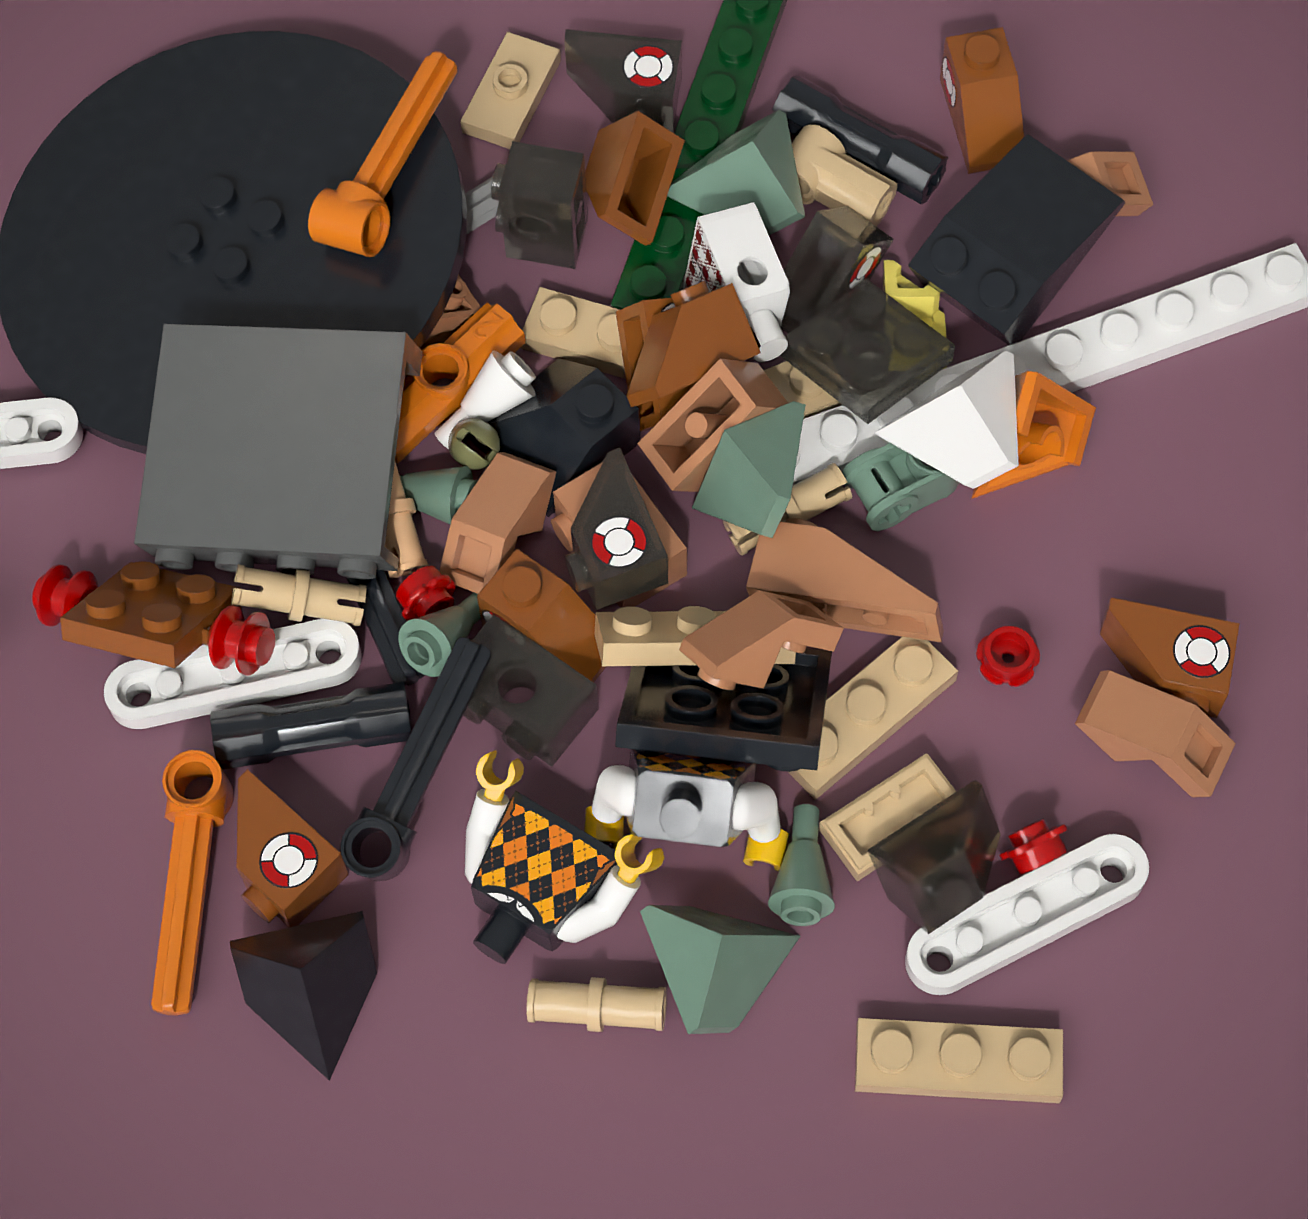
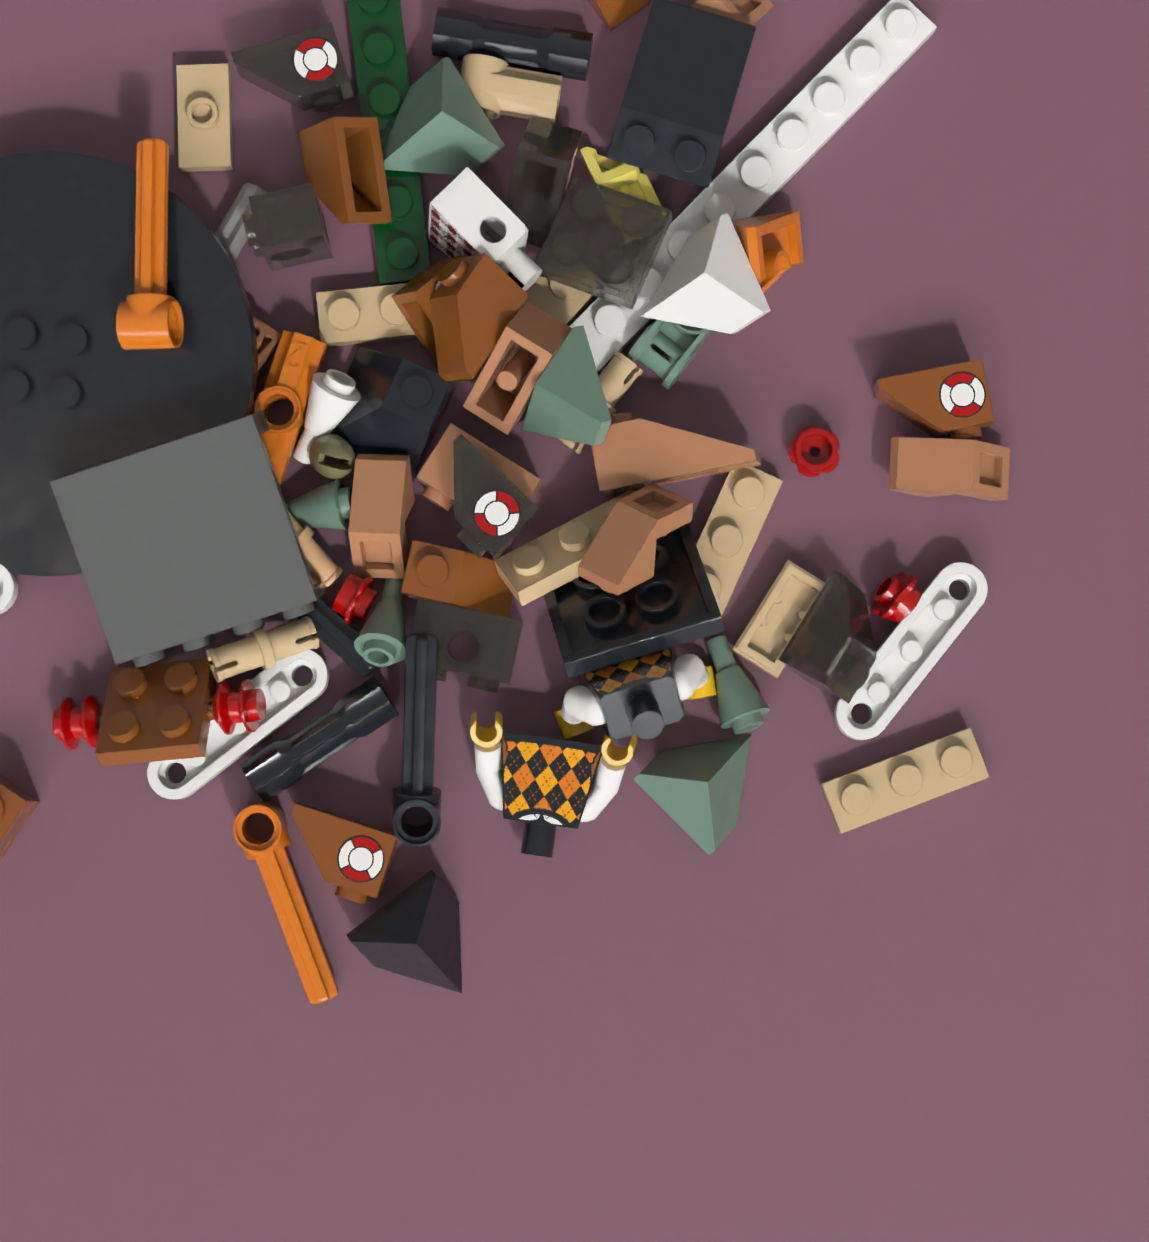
camera: 25 degrees left, 20 degrees up
tan pin [526,977,667,1032] -> none

